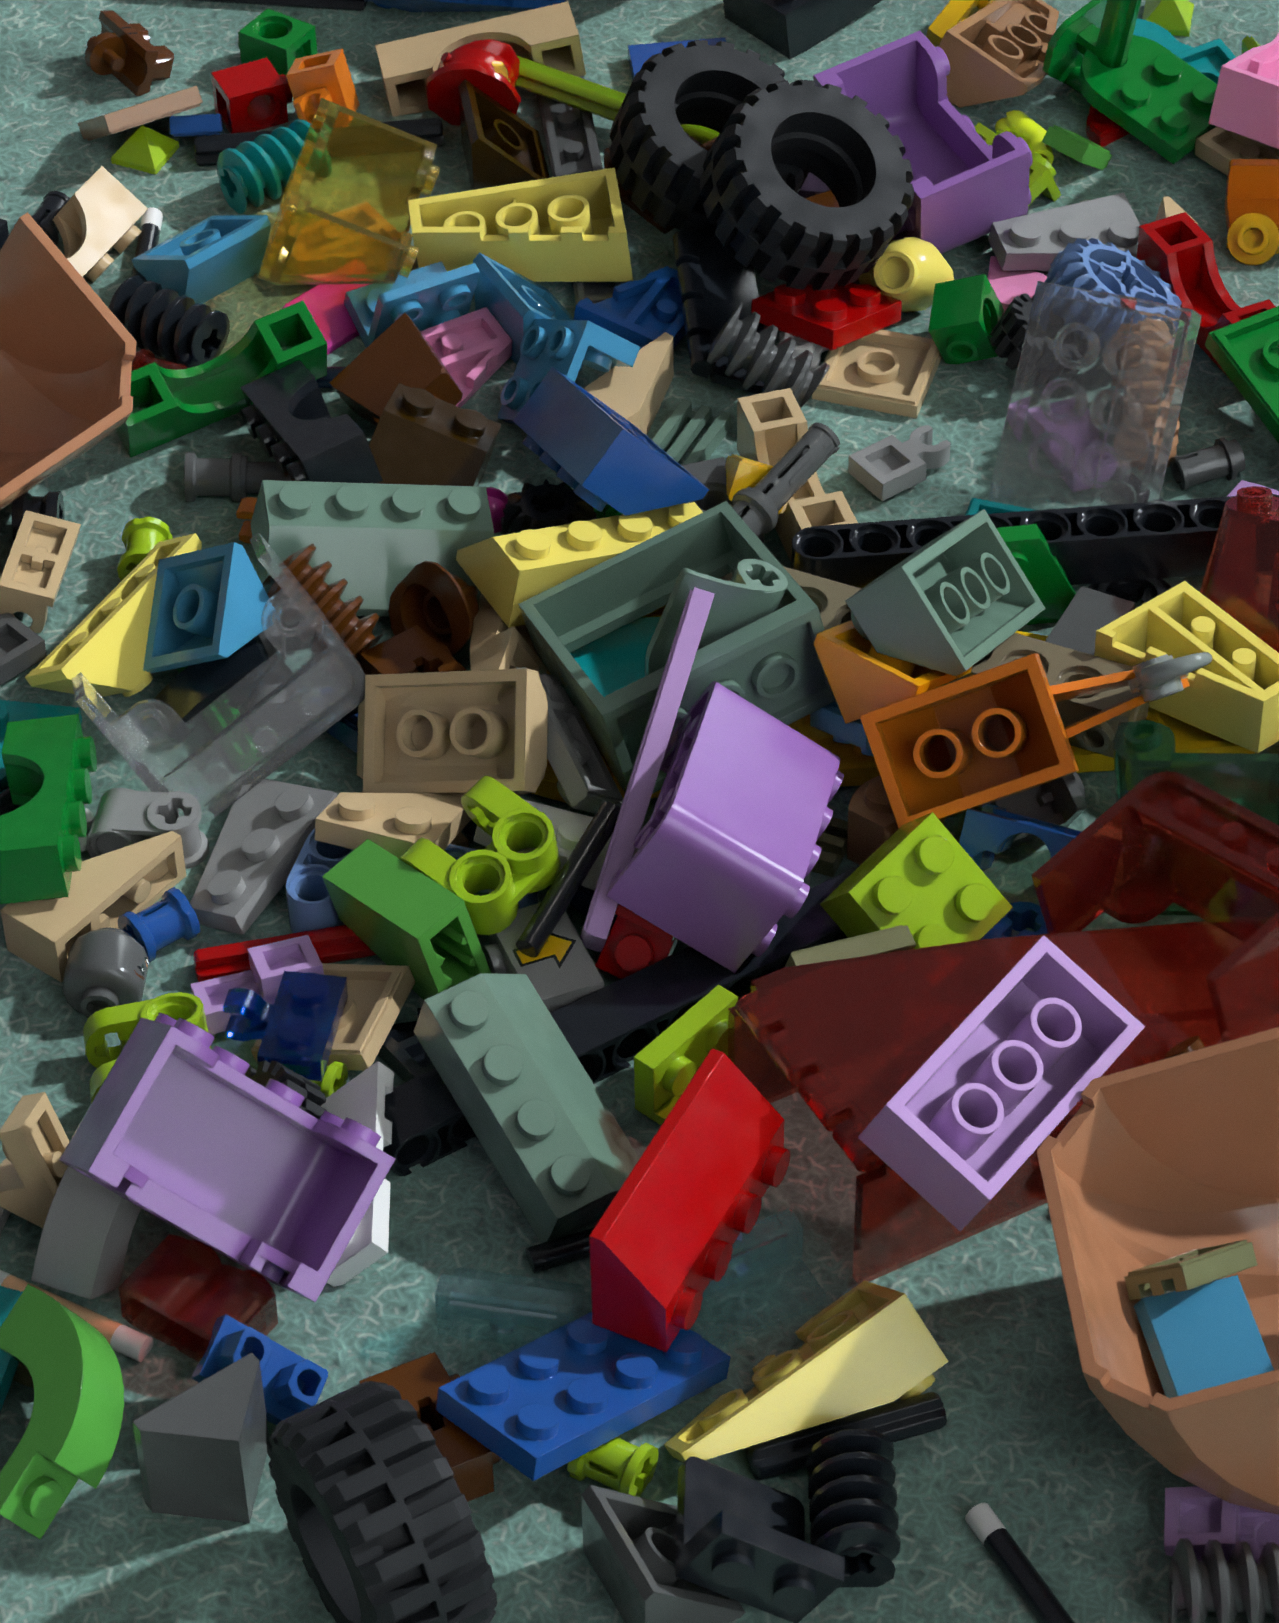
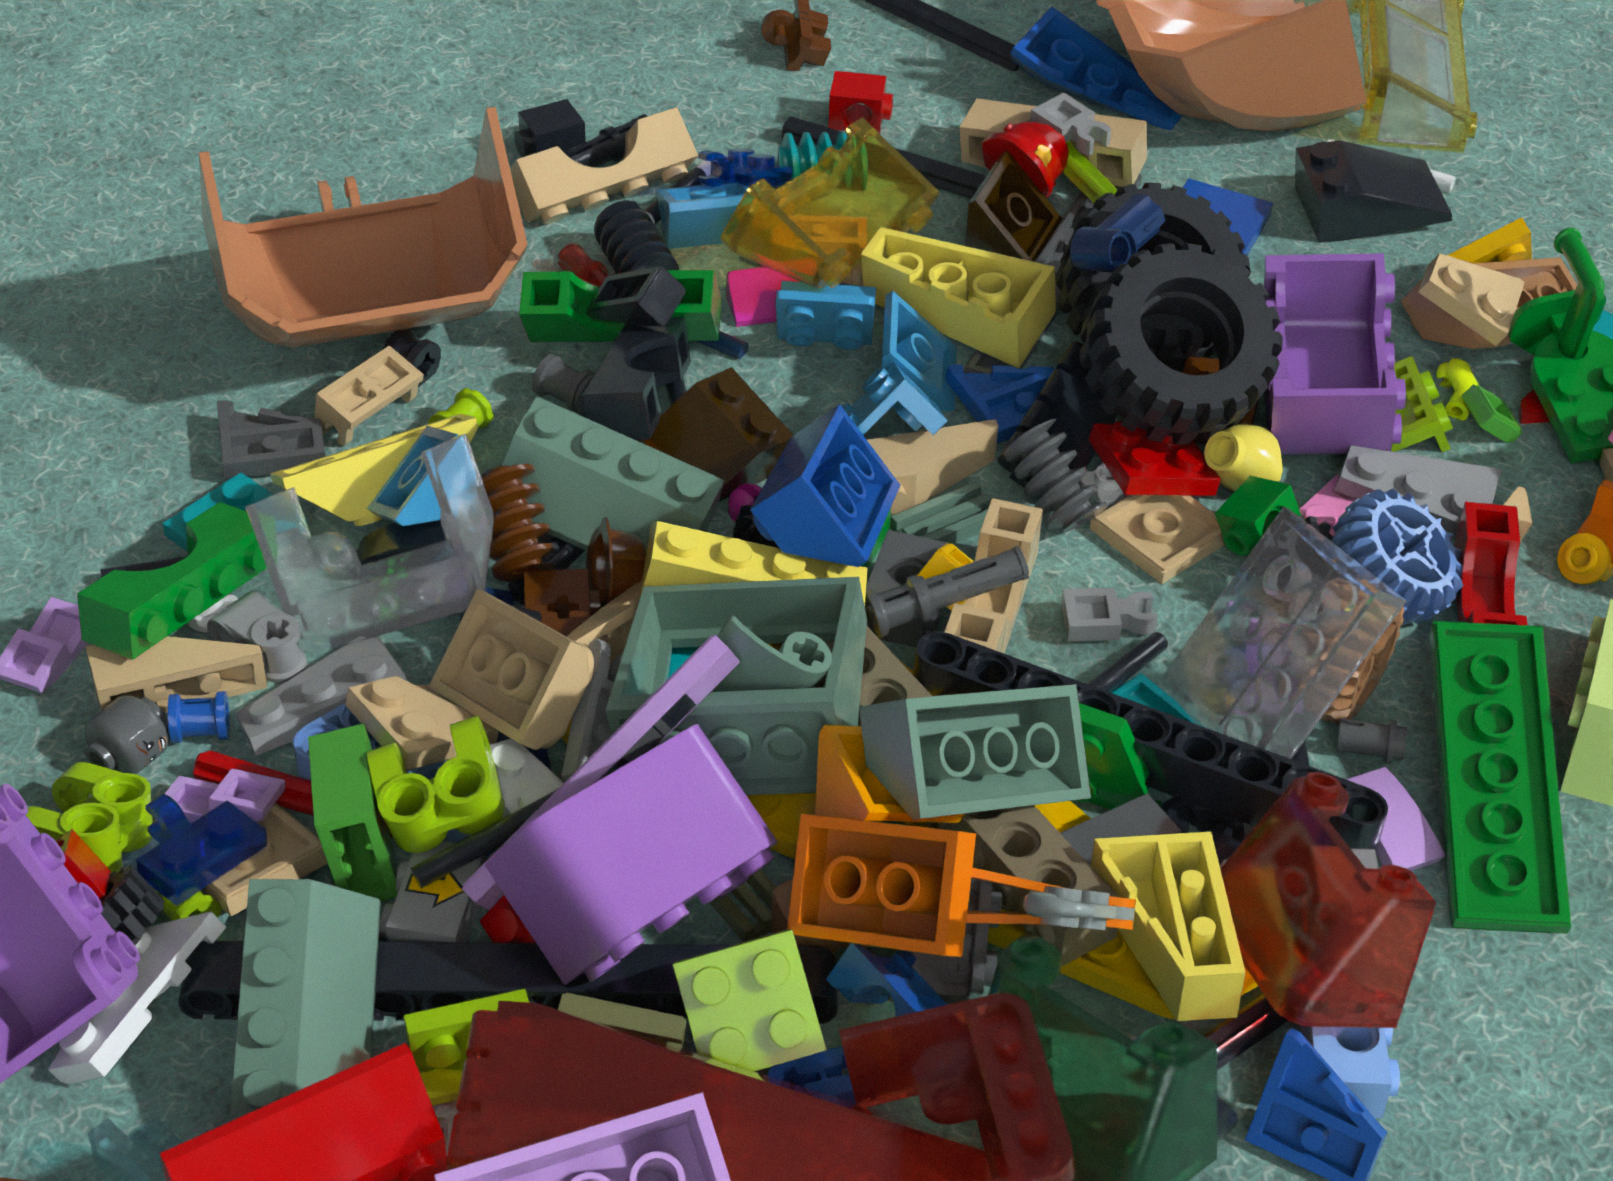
camera: 30 degrees right, 0 degrees up
medium nougat tile [78,86,203,141] -> none
lime slope [111,125,180,175] -> none
blue tile [169,114,223,137] -> none
green brick [238,8,318,75] -> none
orange brick [286,48,360,127] -> none
reddish brown torso [329,313,463,426] -> none
bright pink wing [421,307,512,408] -> none
none -> black slope [586,266,686,326]
none -> clear blue plate [698,148,792,187]
none -> light grey plate [1030,92,1111,156]
none -> dark blue piece [1070,194,1165,273]
none -> black bar [1087,632,1168,693]
none -> tan wing [1418,253,1525,346]

